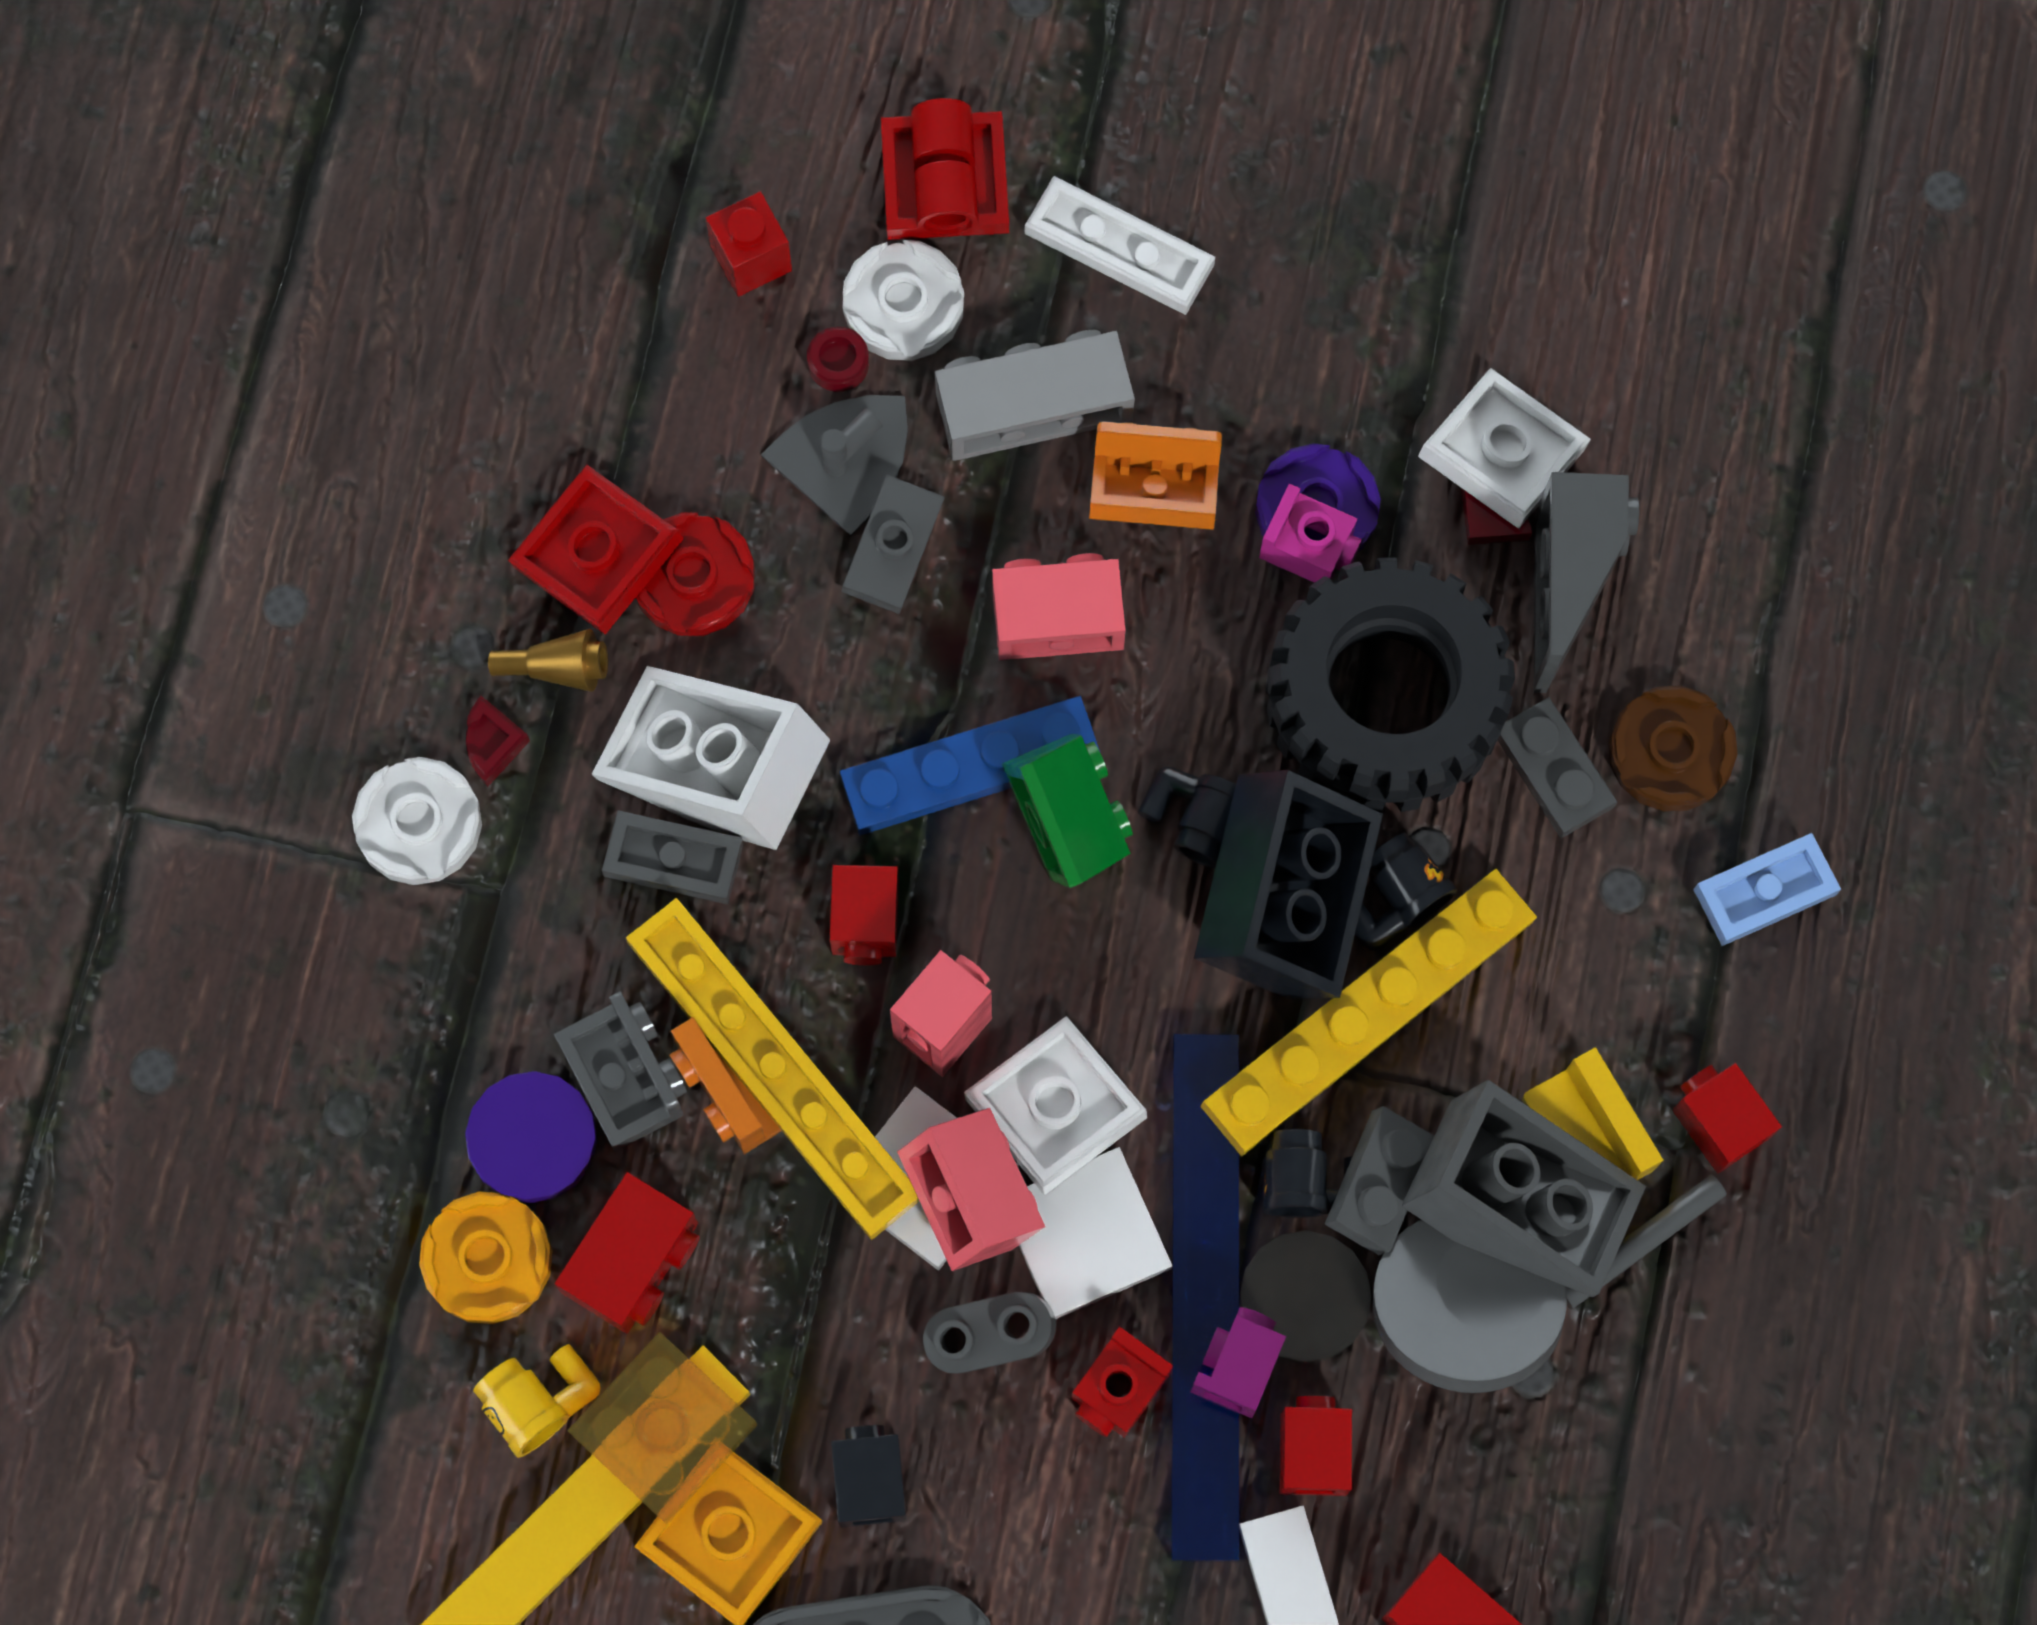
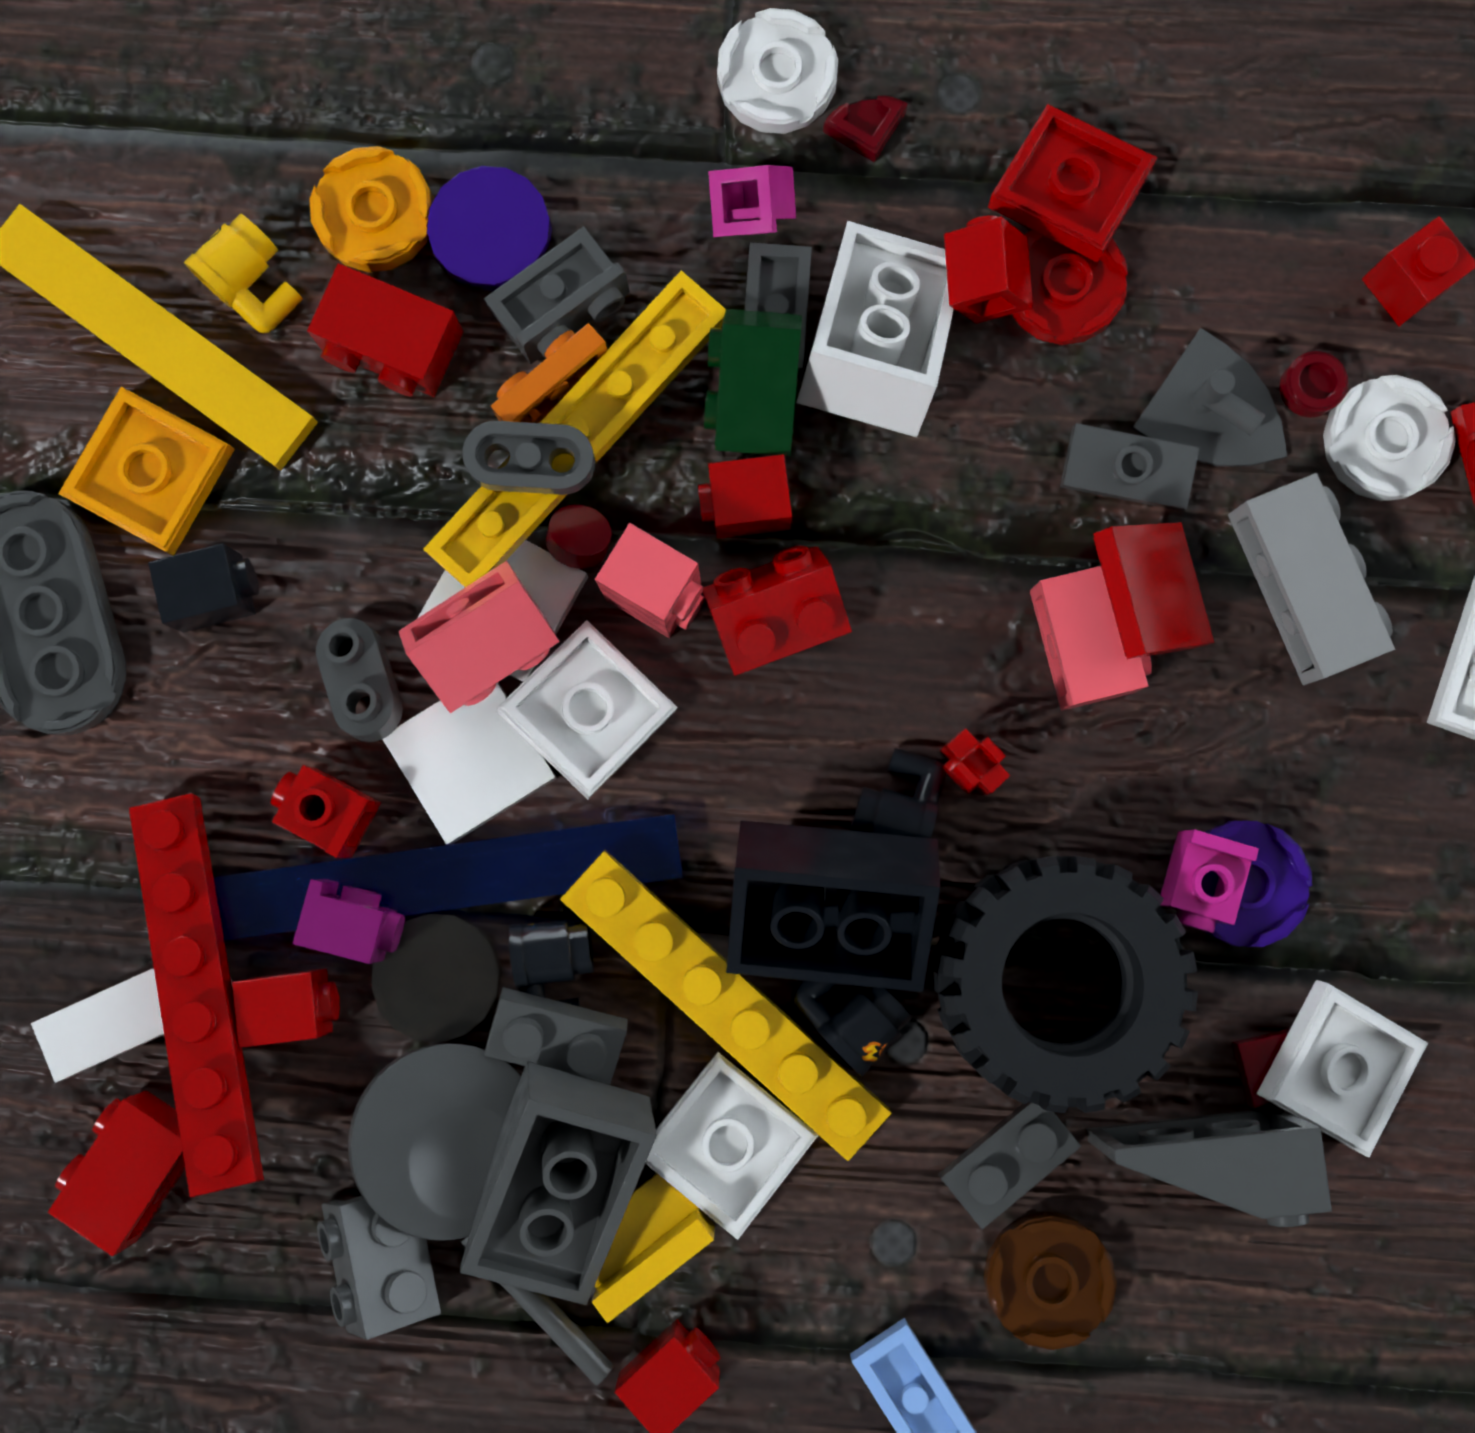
camera: 85 degrees right, 10 degrees up
pearl gold cone [488,629,608,692] -> none
clear yellow plate [567,1332,758,1524] -> none
blue plate [840,695,1101,836] -> none
green slope [1002,734,1133,888] -> none
orange bracket [1089,422,1222,530] -> none
none -> red plate [129,793,264,1197]
none -> dark grey bracket [317,1196,441,1340]
none -> dark grey plate [462,421,595,495]
none -> dark red tile [546,505,612,569]
none -> white tile [645,1051,818,1240]
none -> red bracket [702,546,852,676]
none -> dark green brick [704,309,802,456]
none -> dark pink brick [708,165,796,237]
none -> red plate [940,728,1011,796]
none -> red brick [944,215,1033,324]
none -> red tile [1093,522,1215,659]

